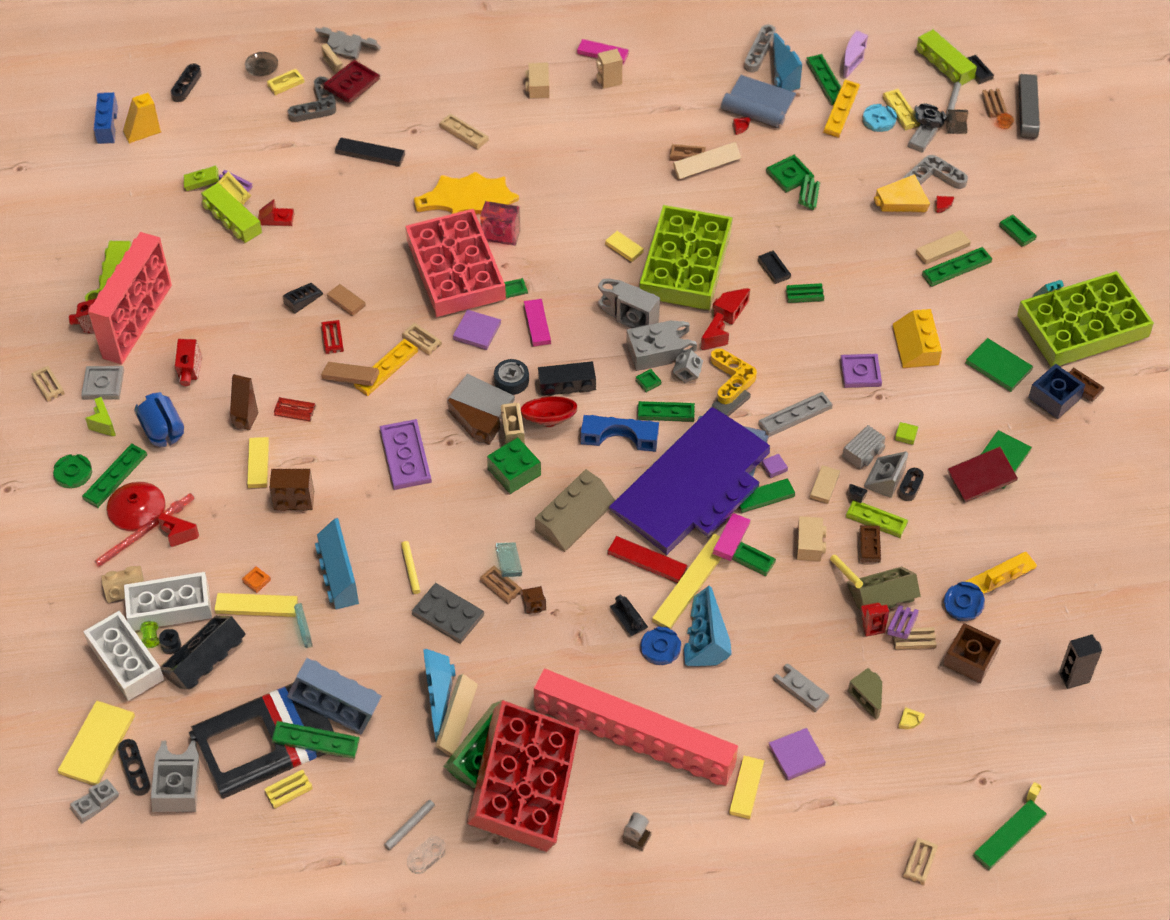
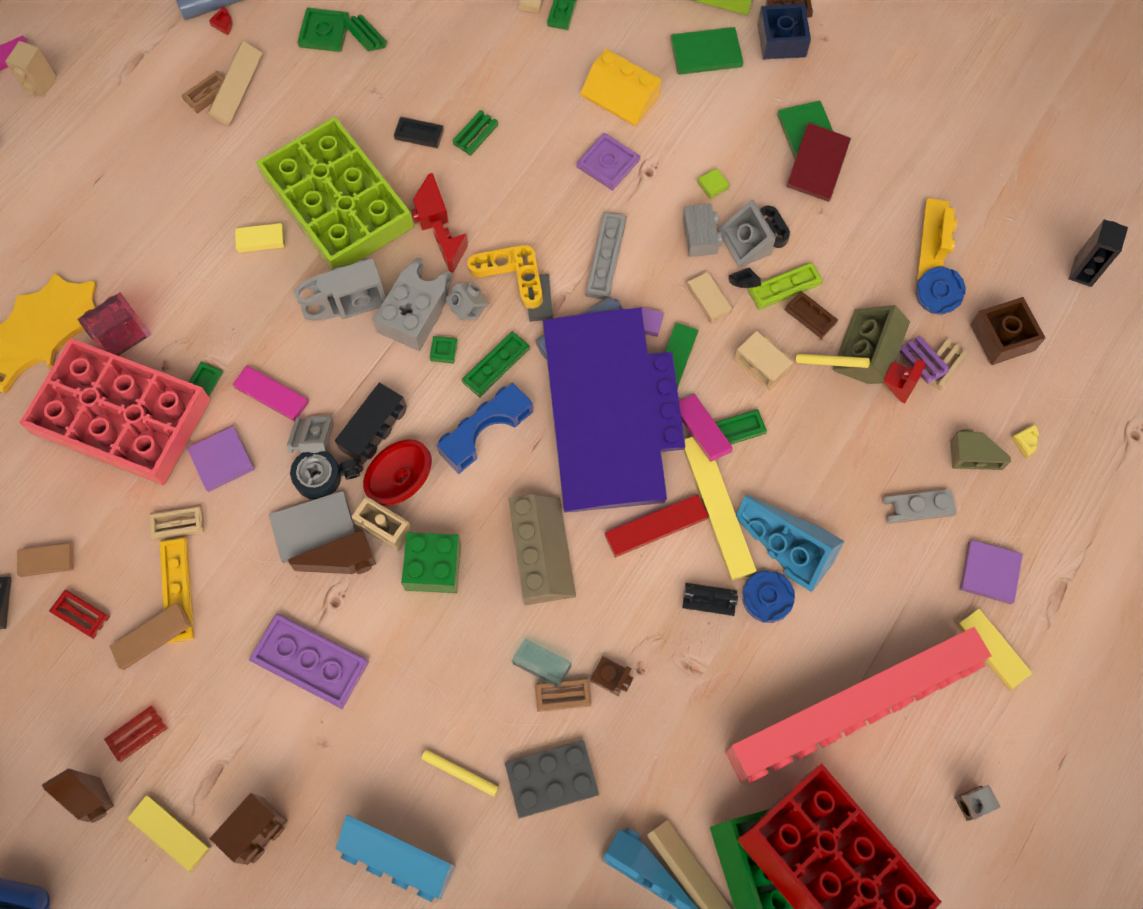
camera: 50 degrees left, 15 degrees up
none -> light grey plate [287,415,334,453]
none -> black plate [339,459,363,480]

